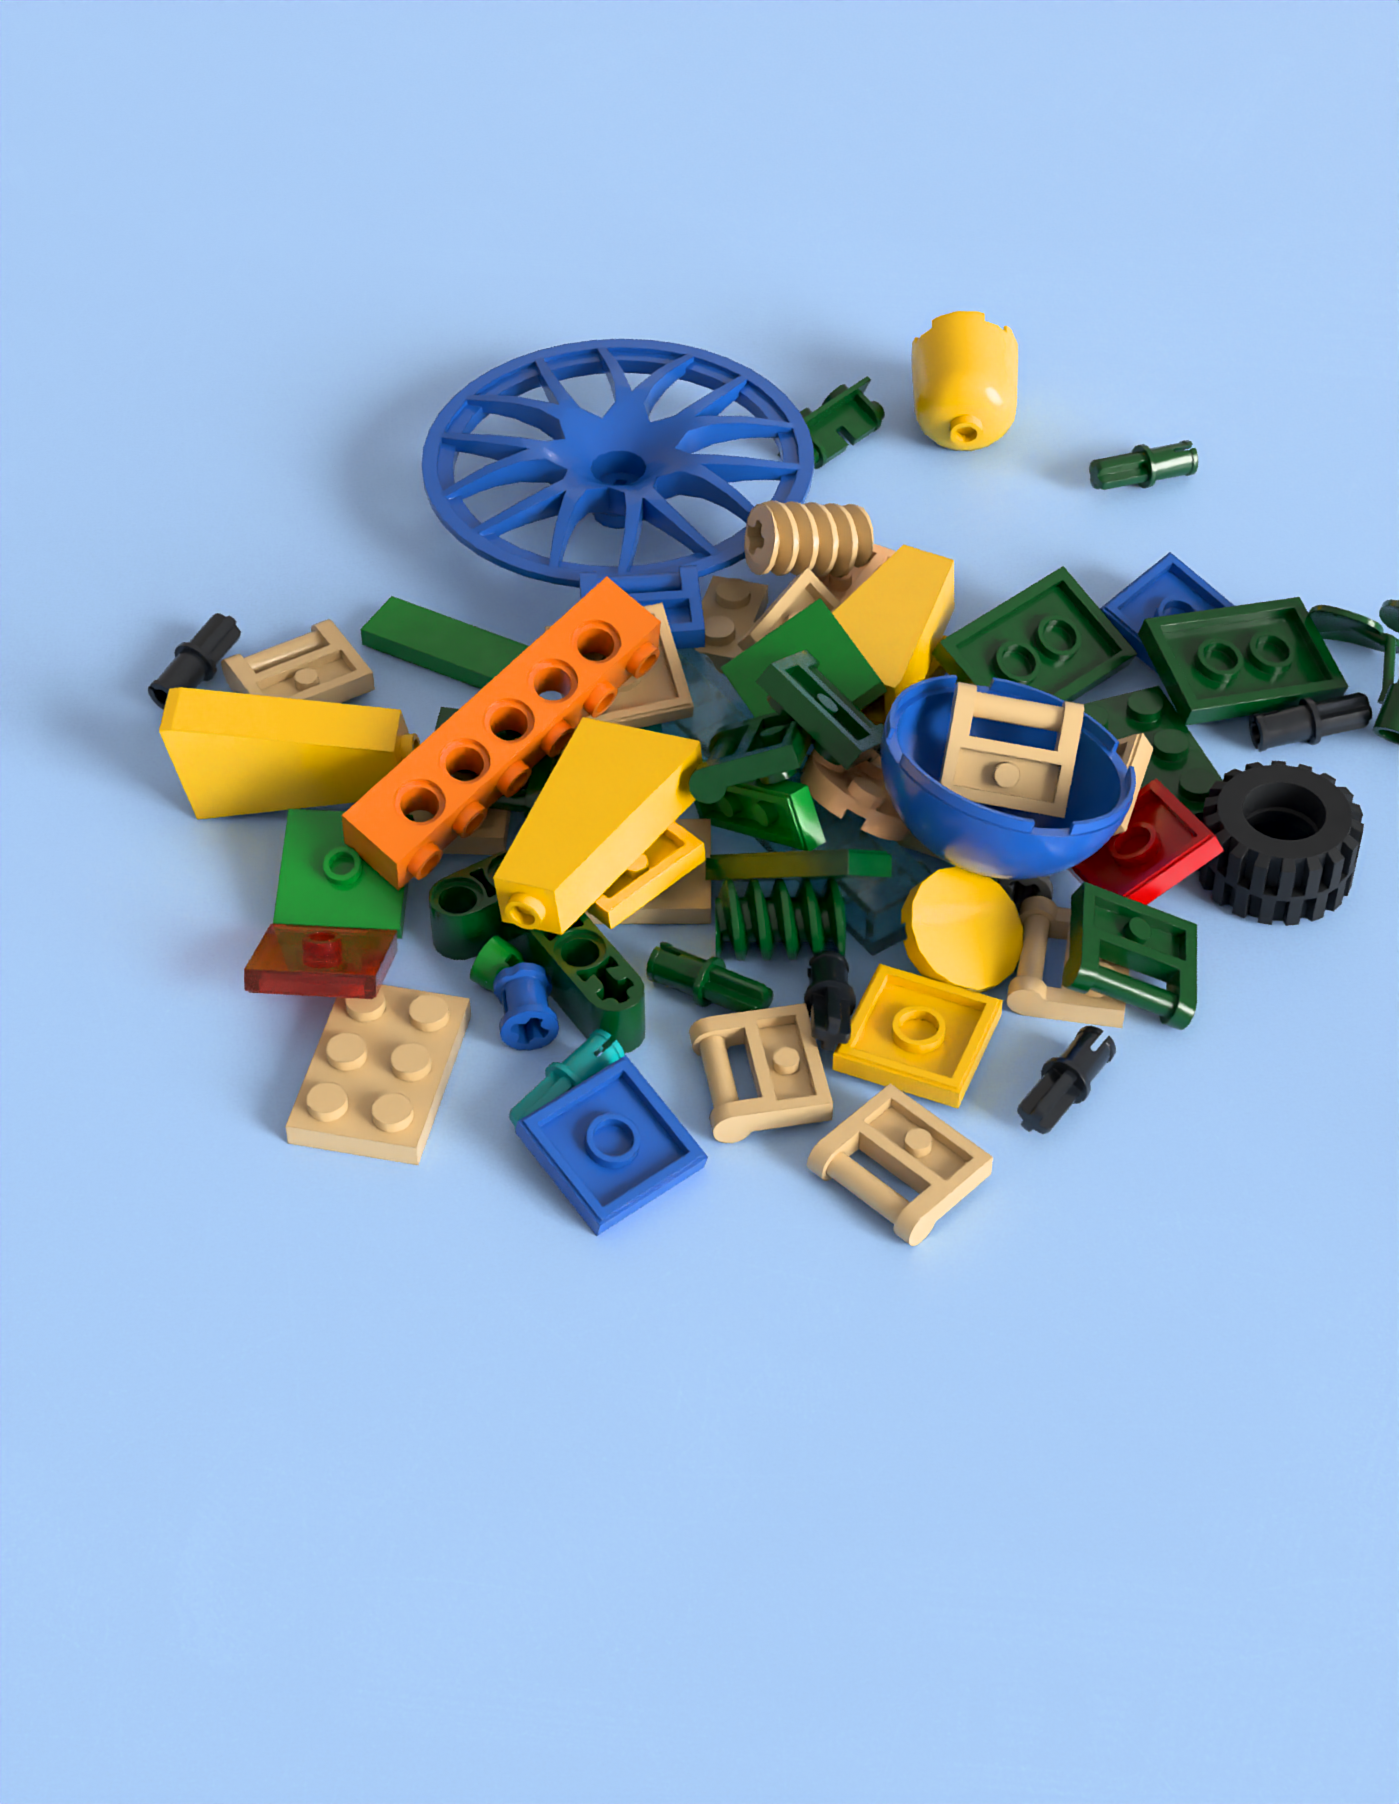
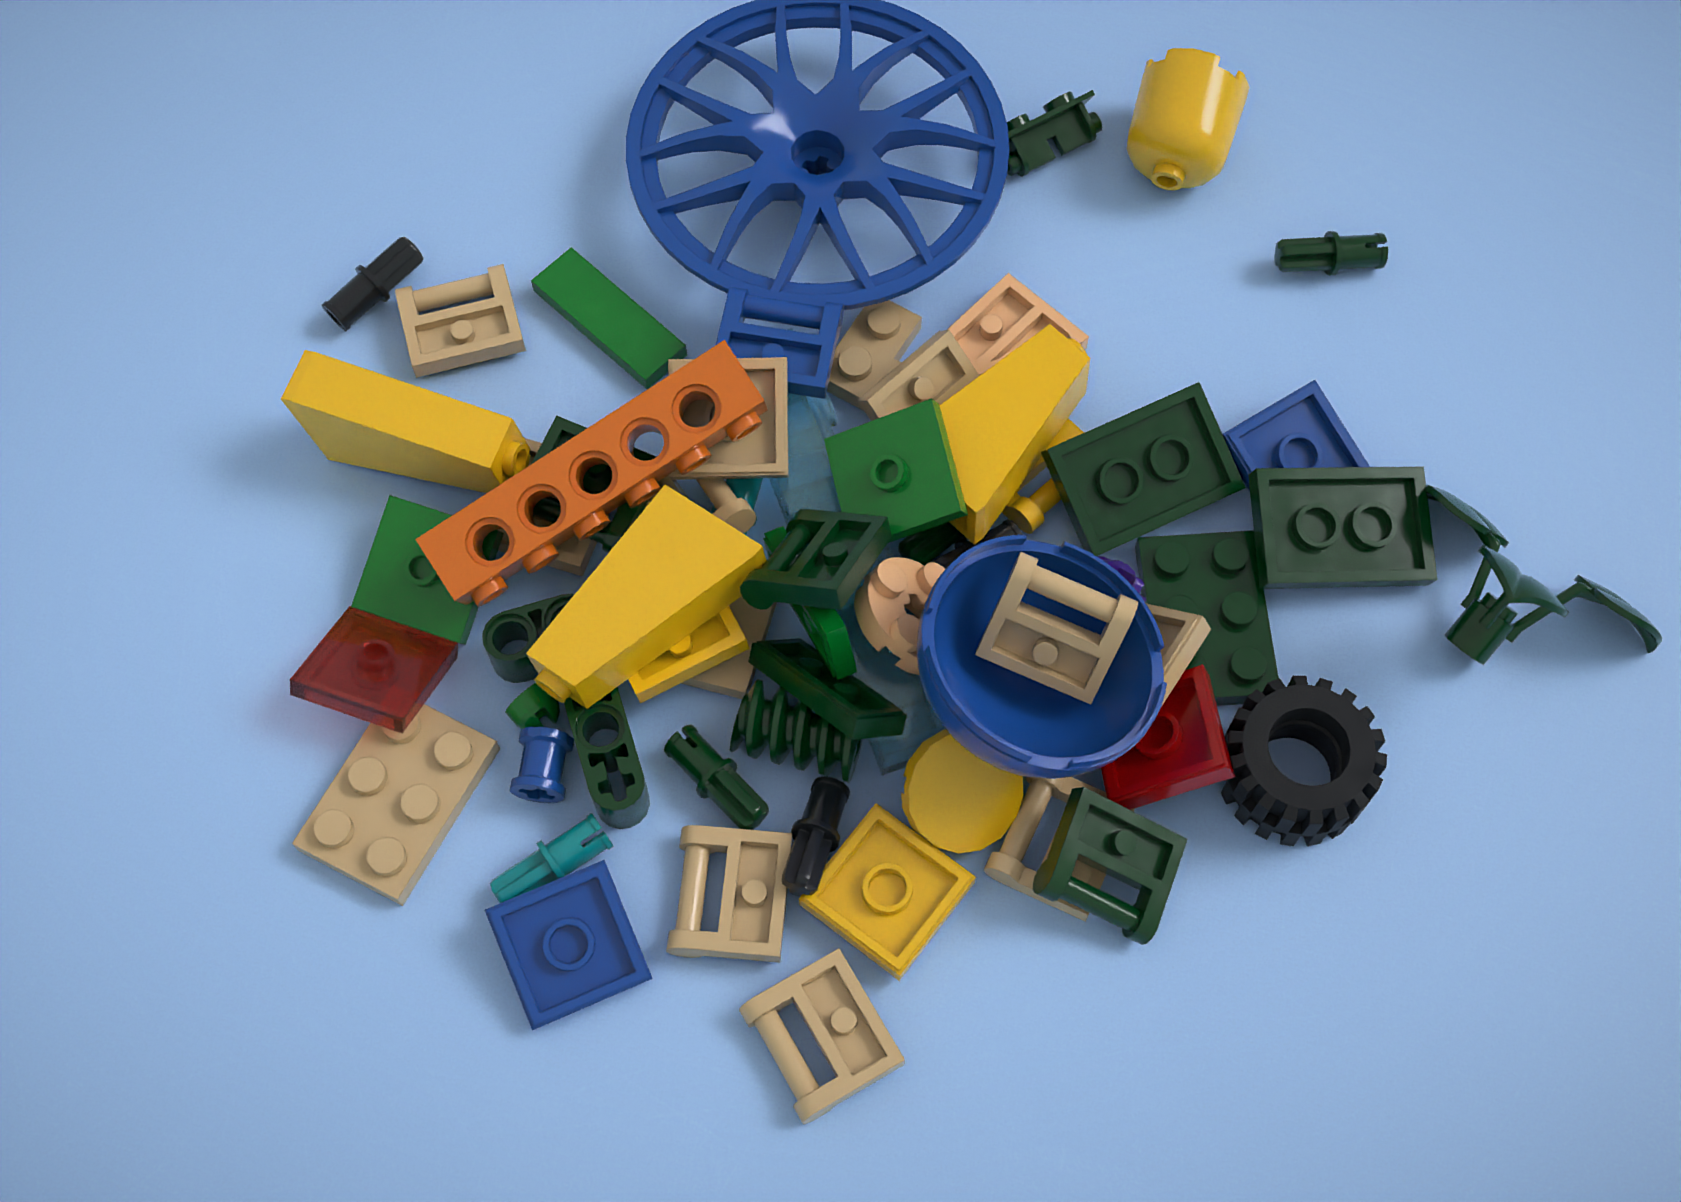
camera: 15 degrees right, 20 degrees up
tan piece [744,500,874,577] -> none
dark green plate [755,650,884,770] -> none
black axle [1017,1026,1116,1134] -> none
black axle [1249,692,1372,752] -> none

